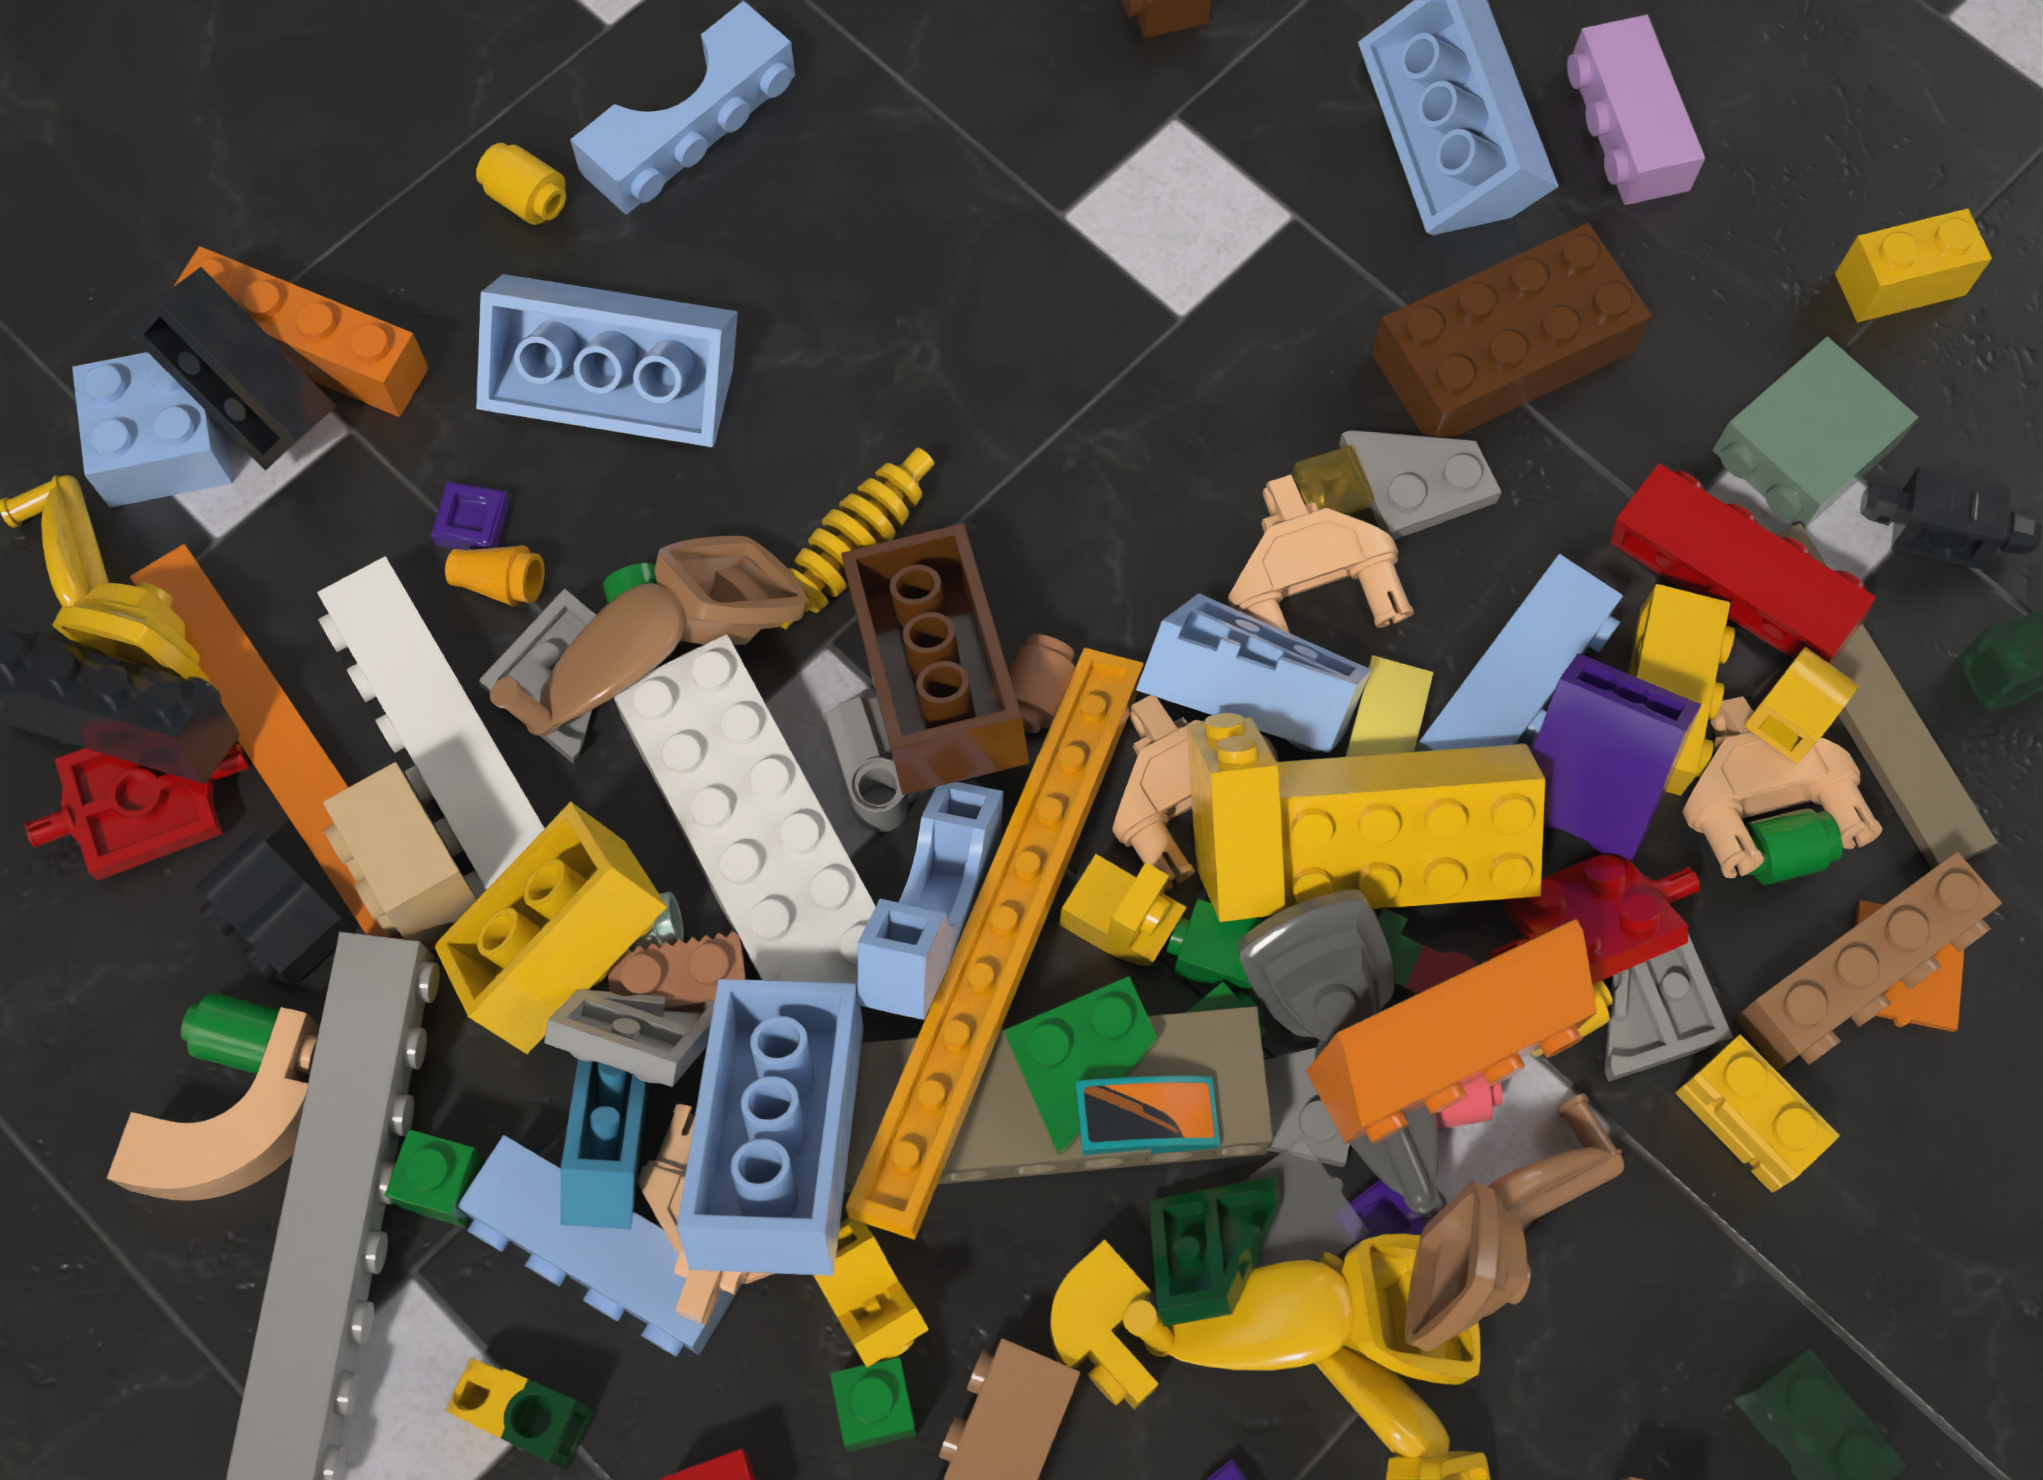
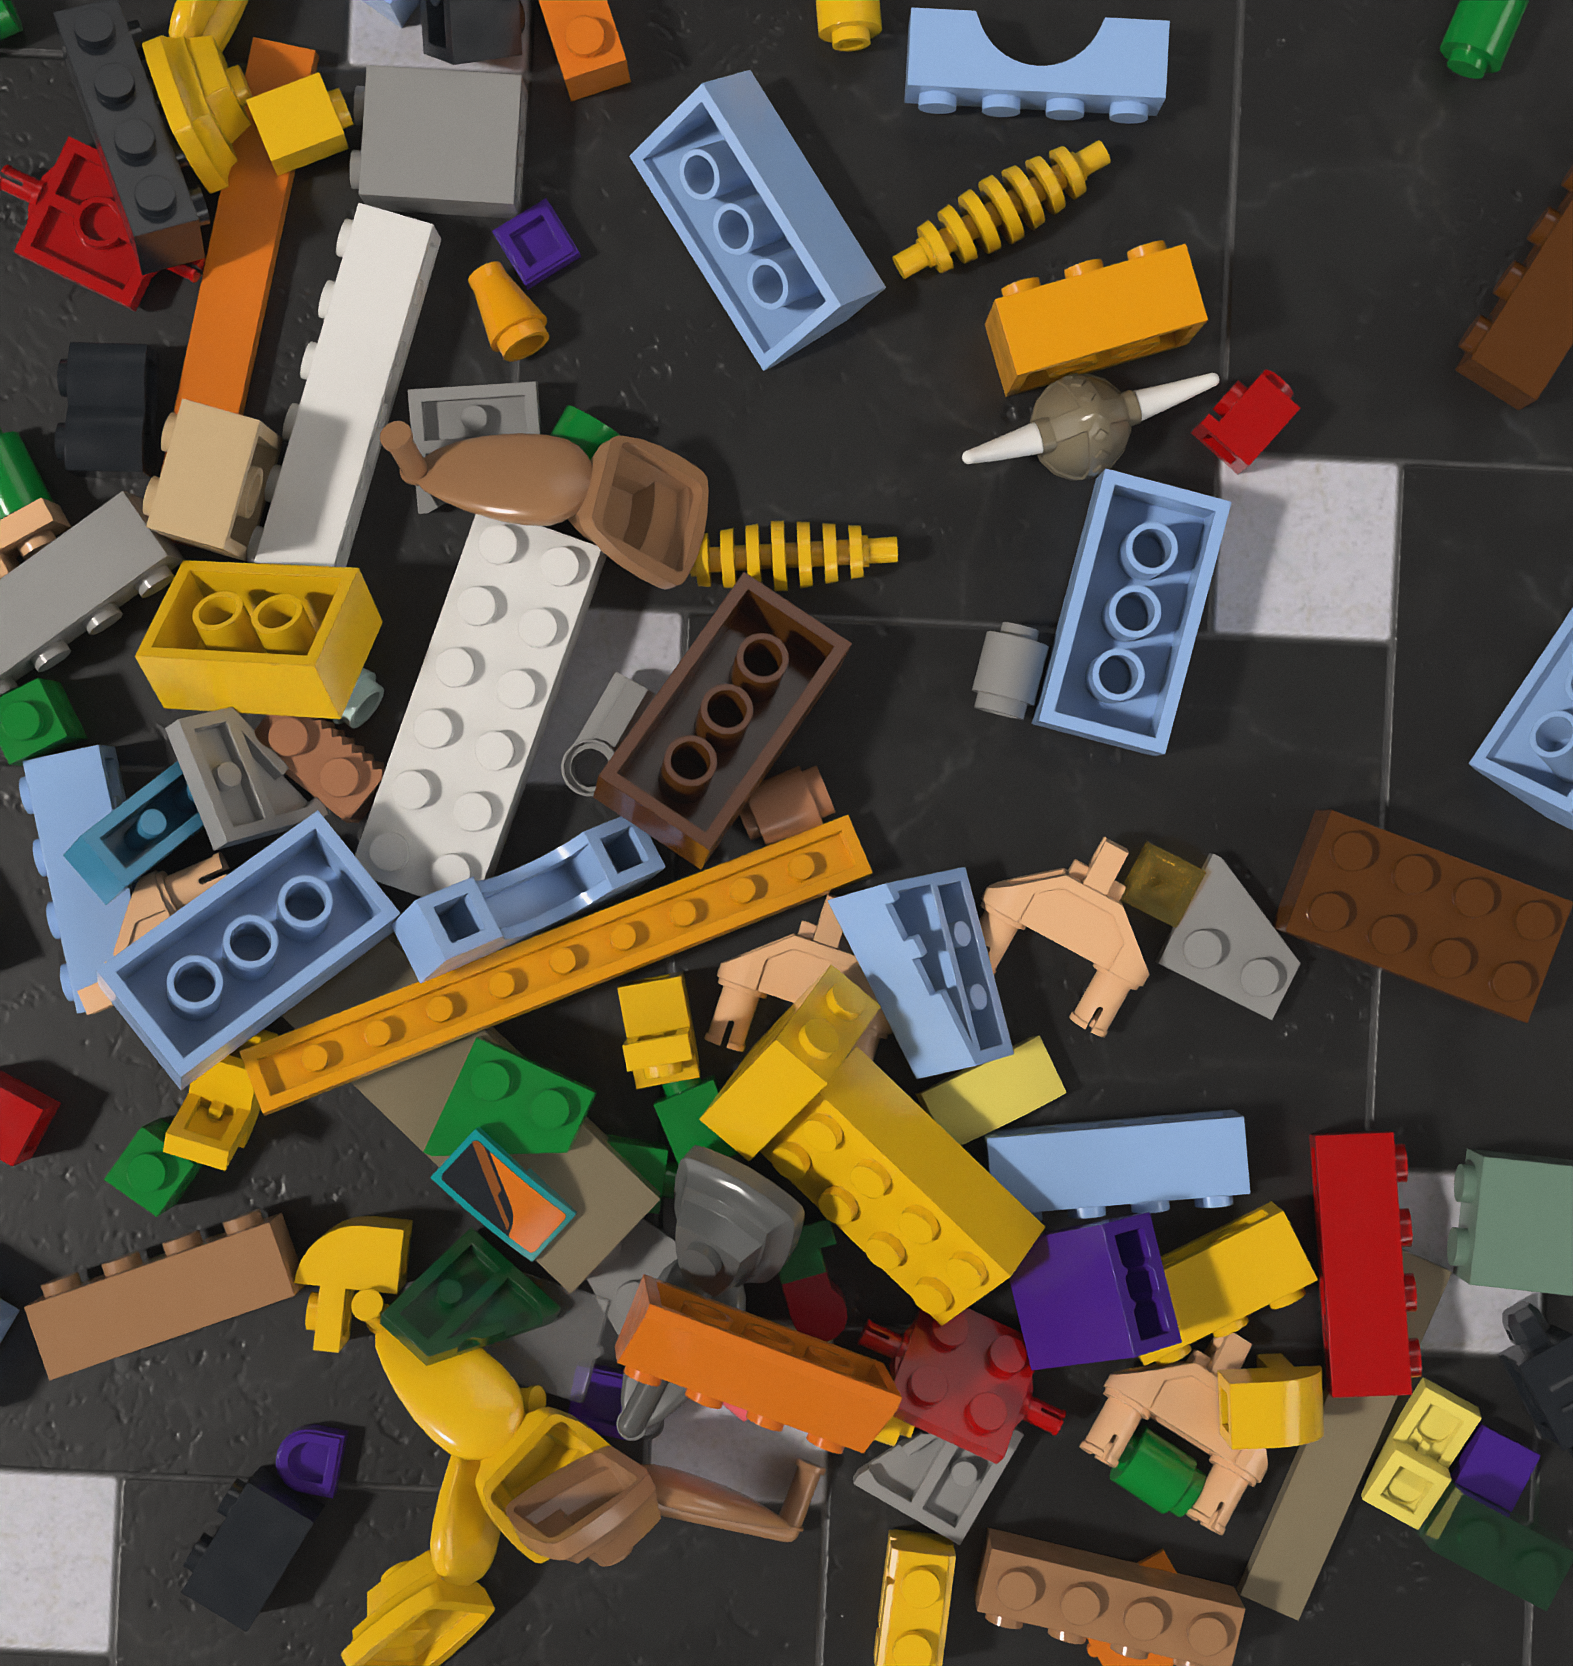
camera: 55 degrees right, 20 degrees up
none -> yellow brick [246,72,354,176]
none -> light grey brick [350,65,528,219]
none -> yellow piece [892,140,1111,279]
none -> dark tan helmet [962,373,1220,481]
none -> light grey brick [972,622,1049,720]
none -> light orange brick [985,240,1208,397]
none -> light blue brick [1031,468,1232,756]
none -> red brick [1191,369,1300,475]
none -> light yellow slope [1361,1377,1482,1530]
none -> dark purple tile [1450,1422,1541,1512]

